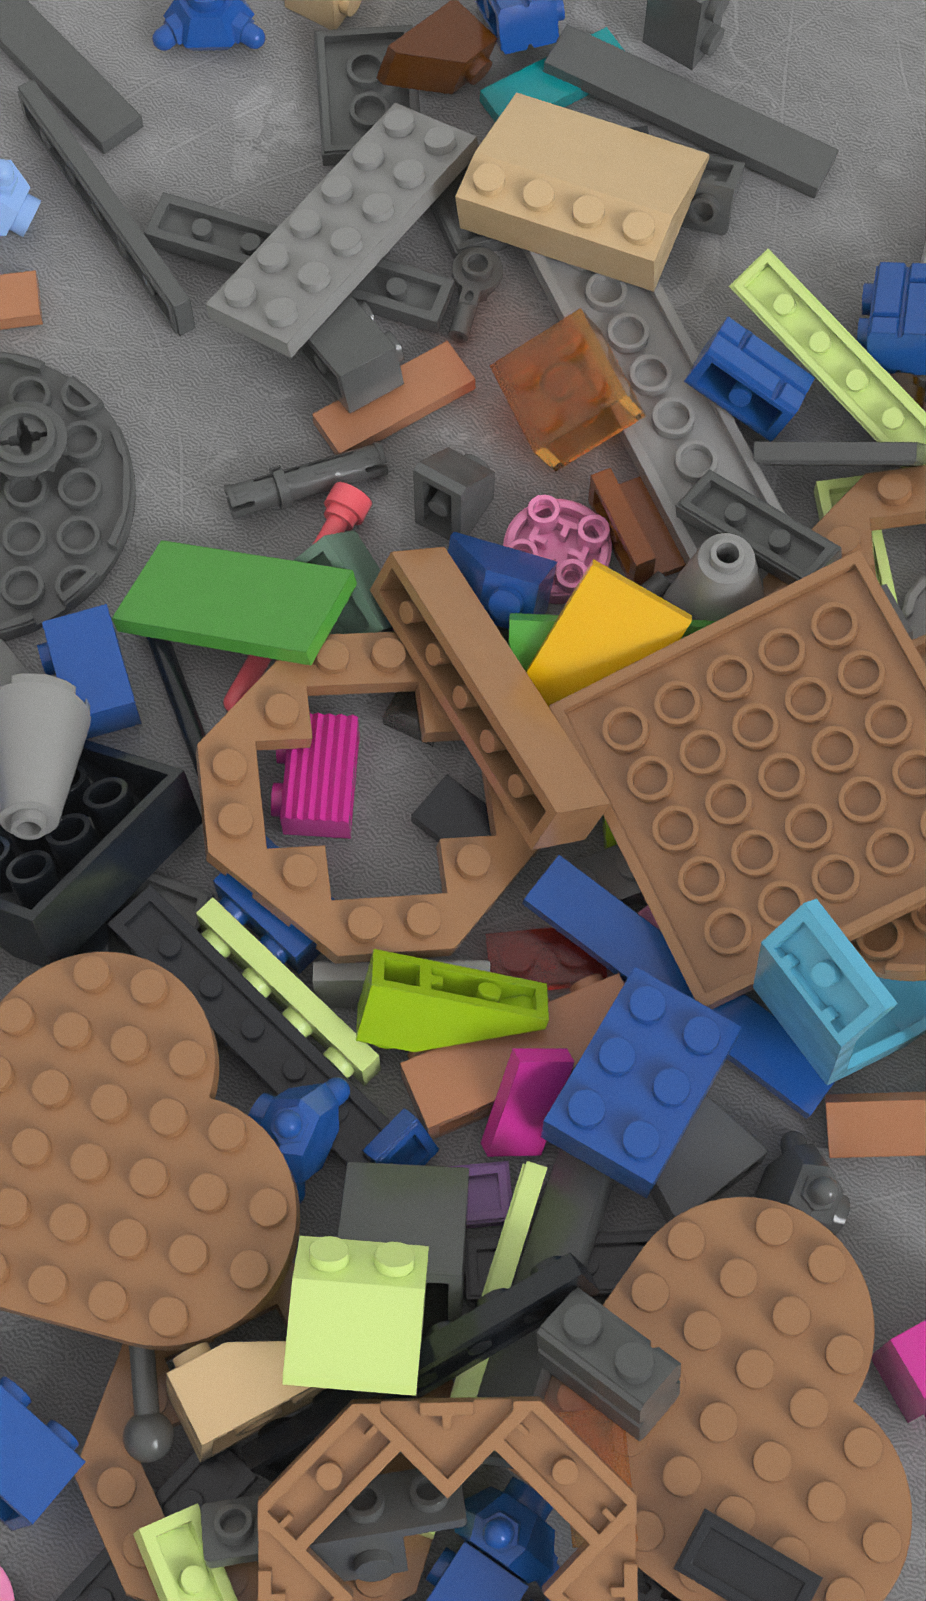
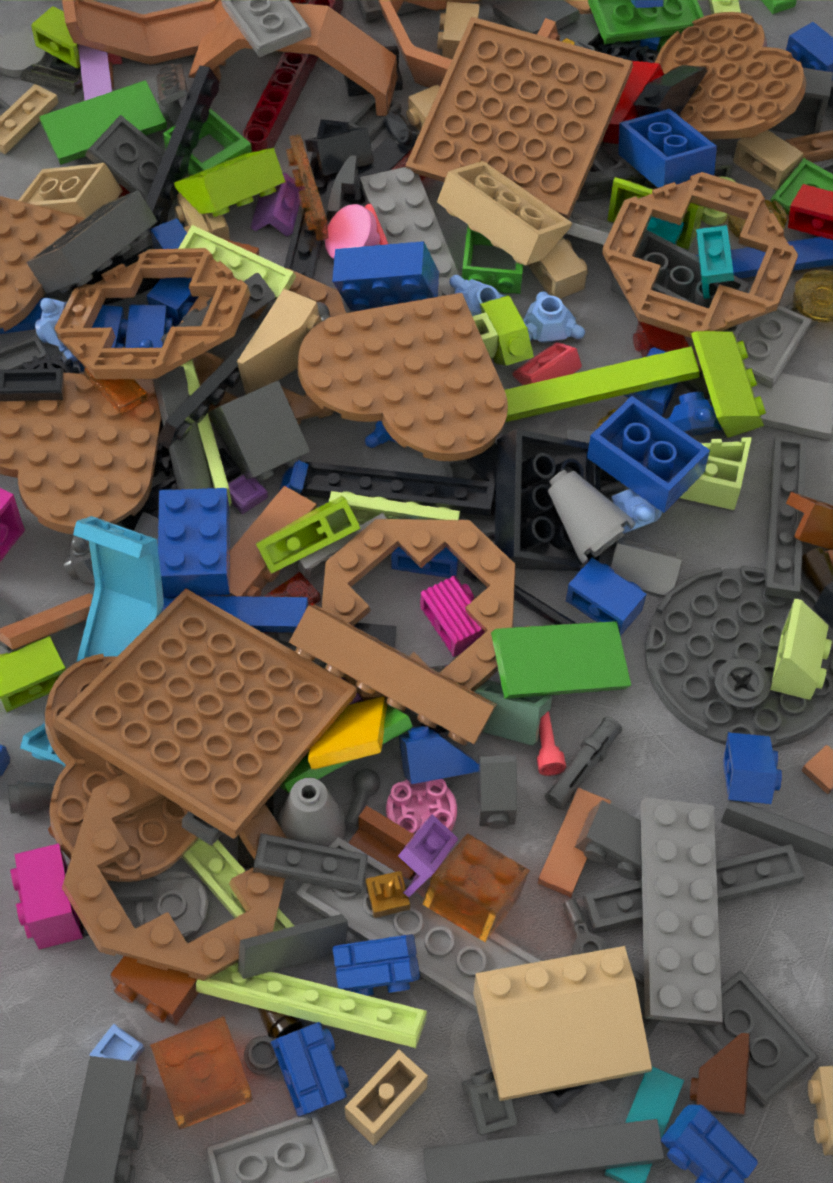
camera: 145 degrees right, 10 degrees down
blue rock [248,1077,350,1204] -> none
yellowish green slope [282,1236,429,1396] -> none
dark pink tile [480,1048,575,1157] -> none
dark grey brick [536,1288,681,1441] -> none
none -> tan brick [345,1049,428,1146]
none -> pearl gold tile [365,871,410,918]
none -> medium lavender panel [398,814,458,898]
none -> blue brick [723,732,782,804]

